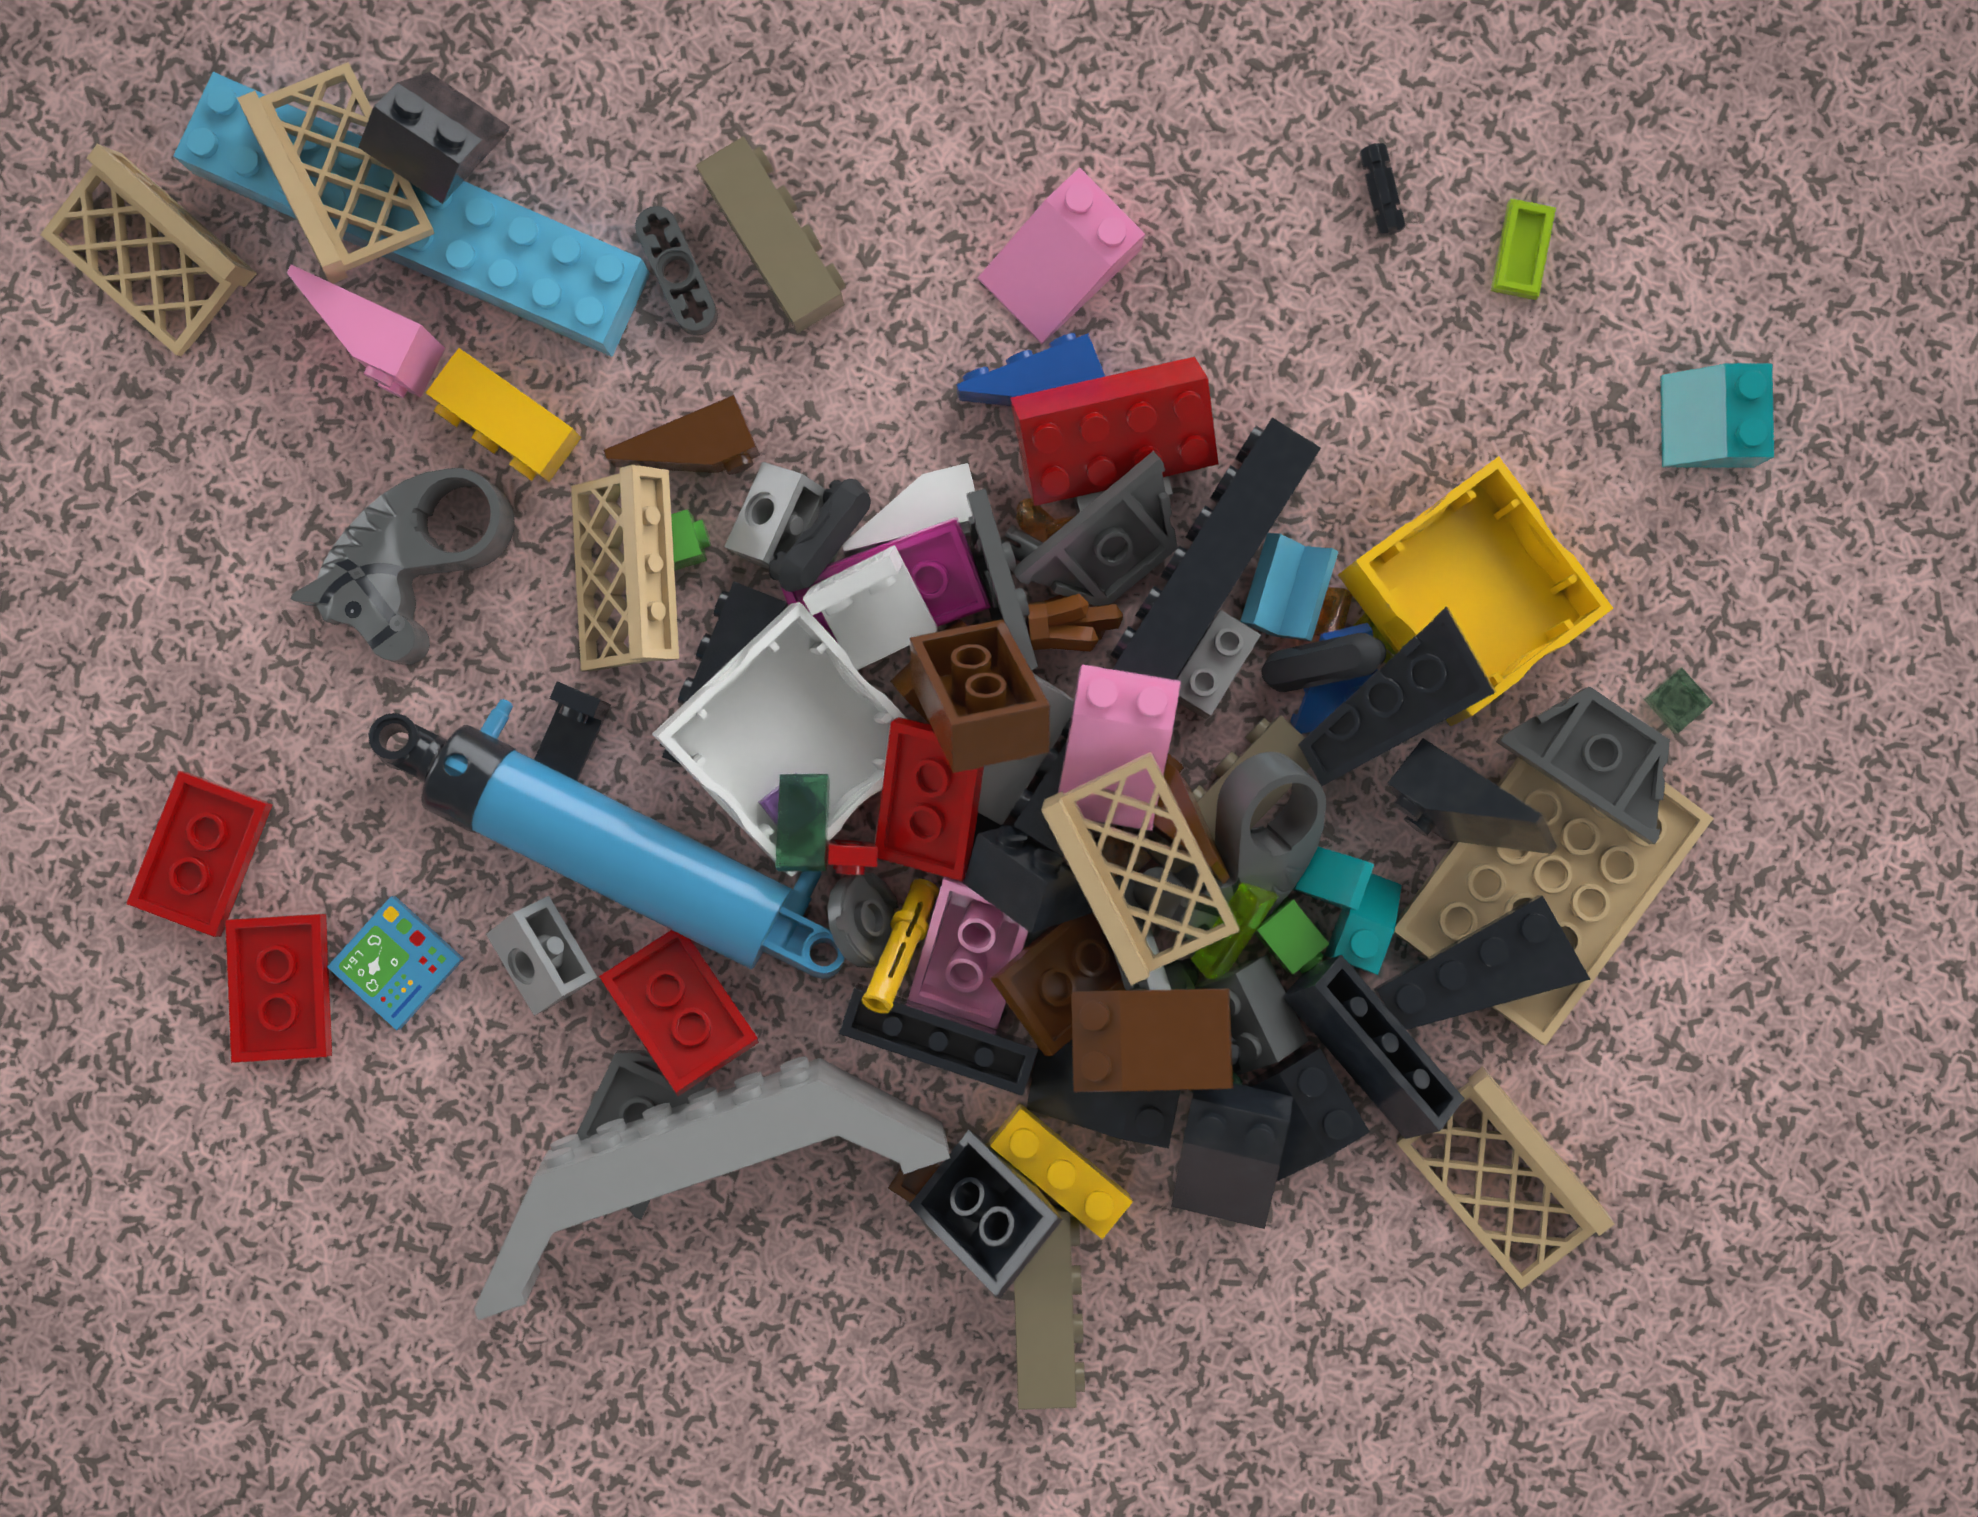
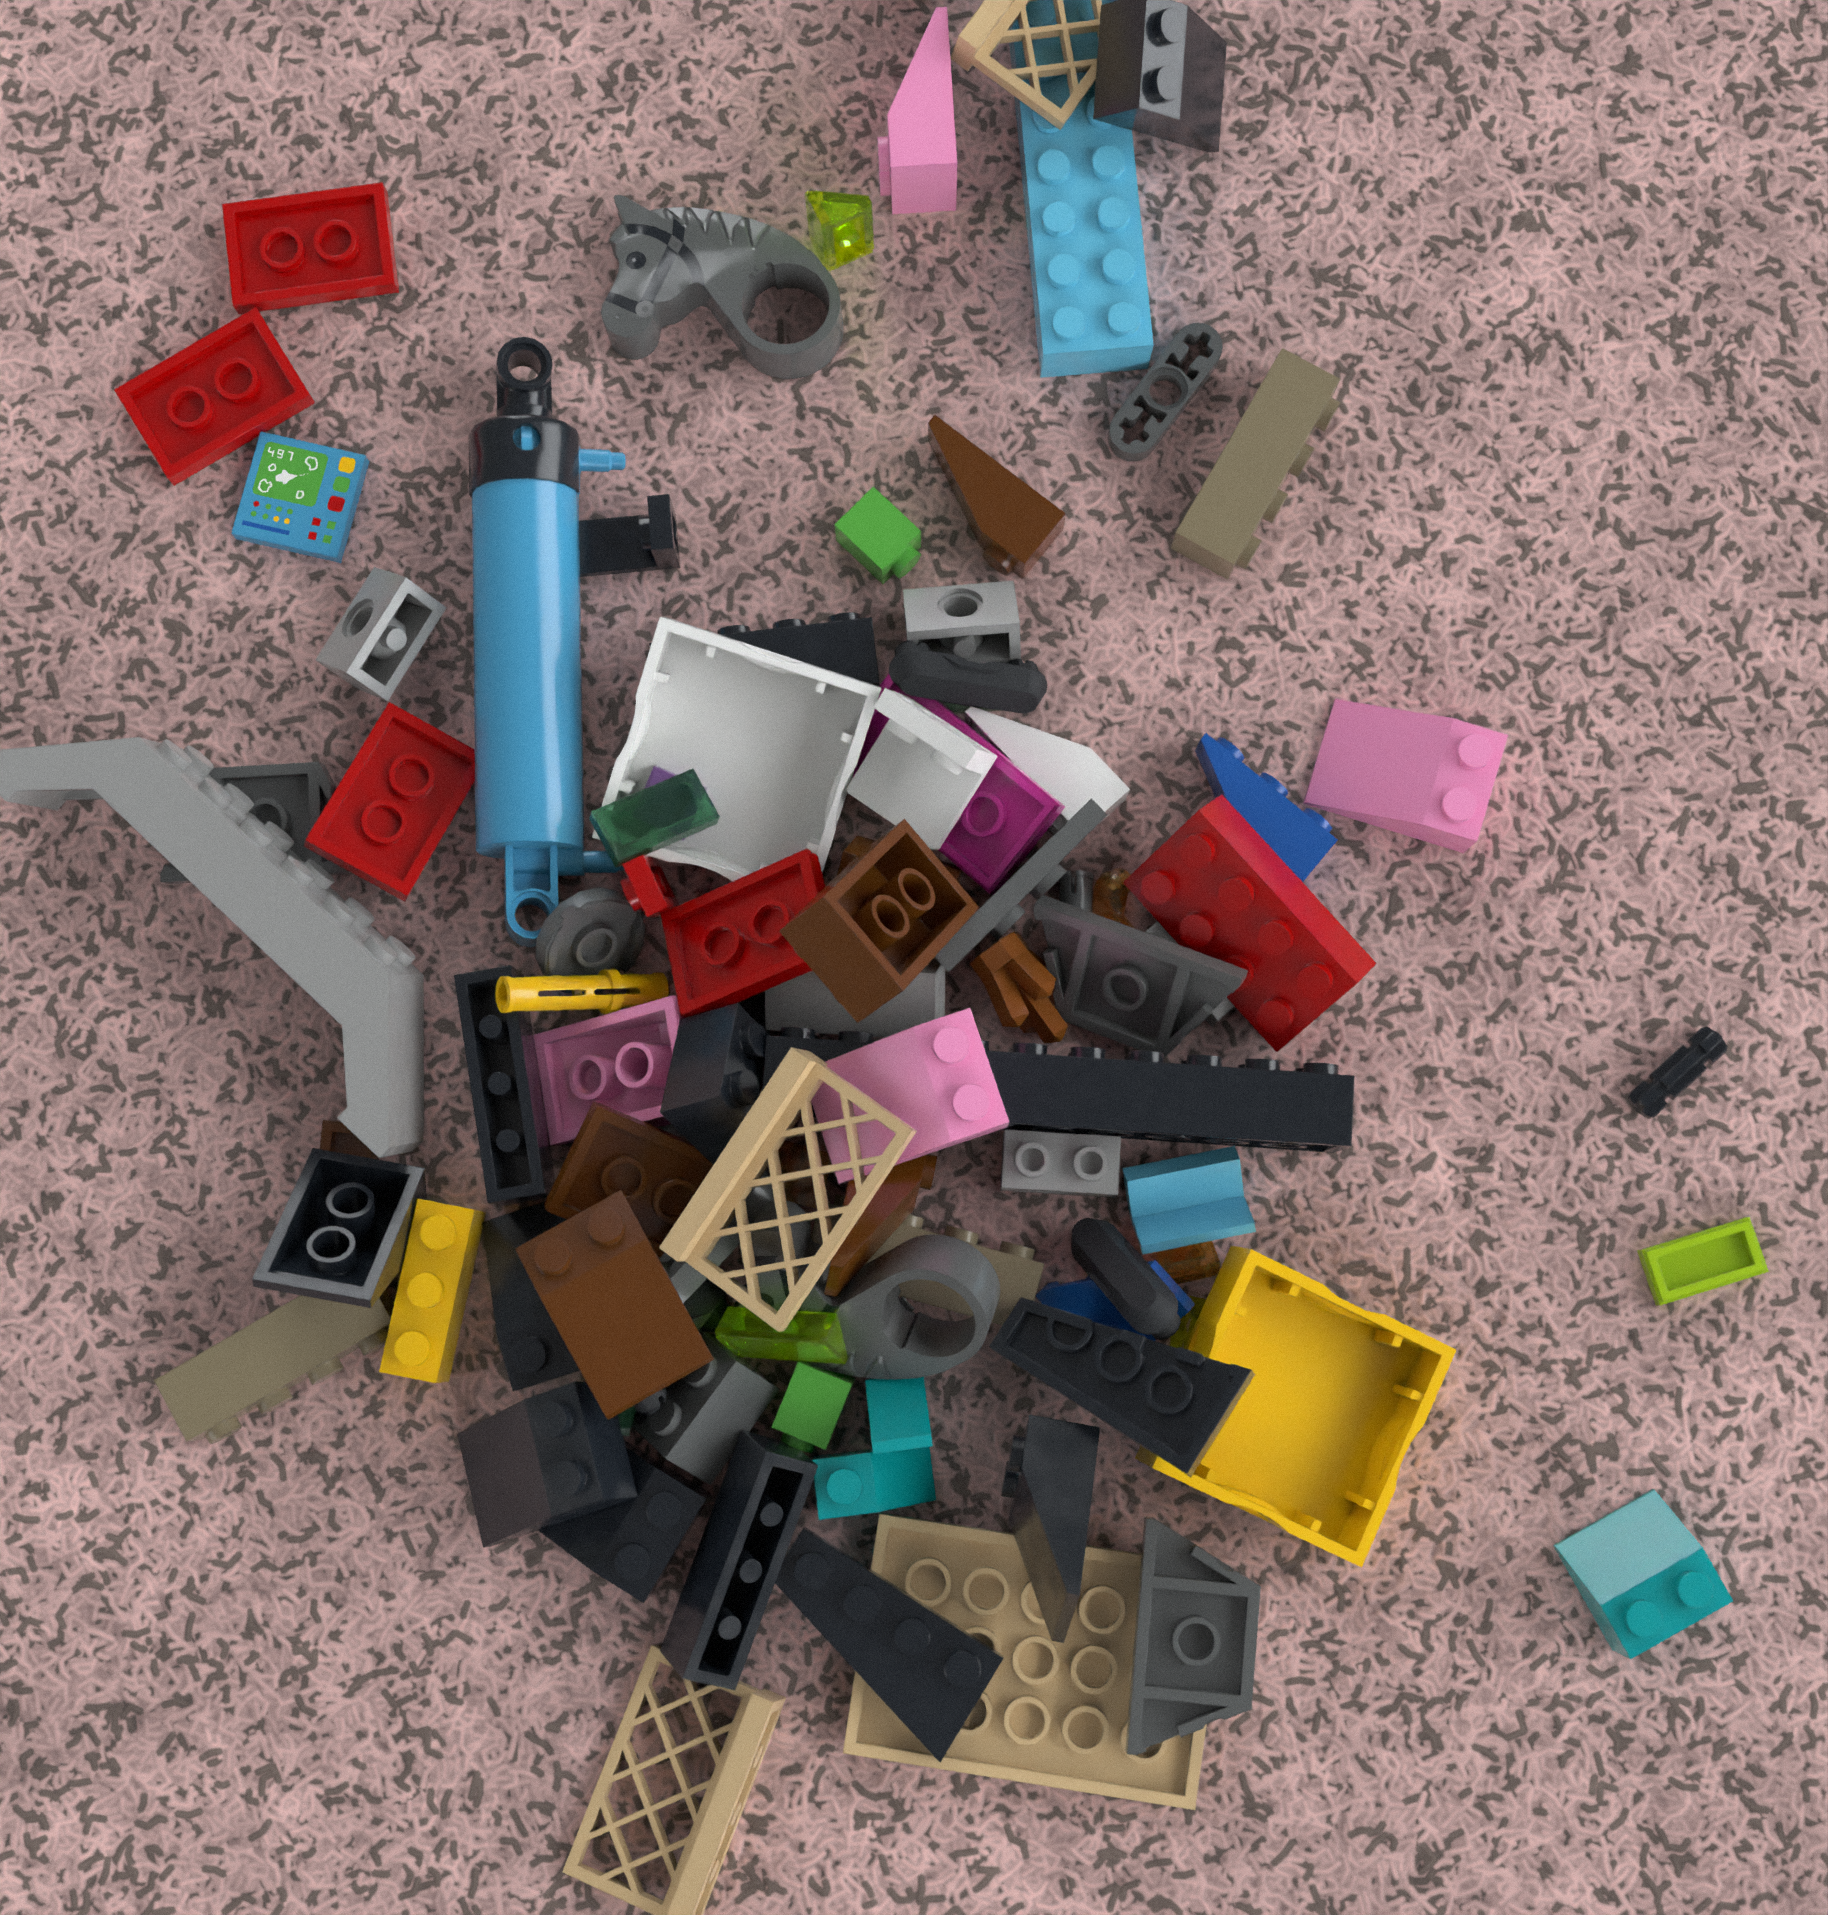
camera: 65 degrees right, 5 degrees down
yellow brick [425,348,582,482] -> none
tan fence [571,465,679,671] -> none
clear green tile [1643,667,1713,734] -> none
none -> clear neon green slope [804,191,874,272]

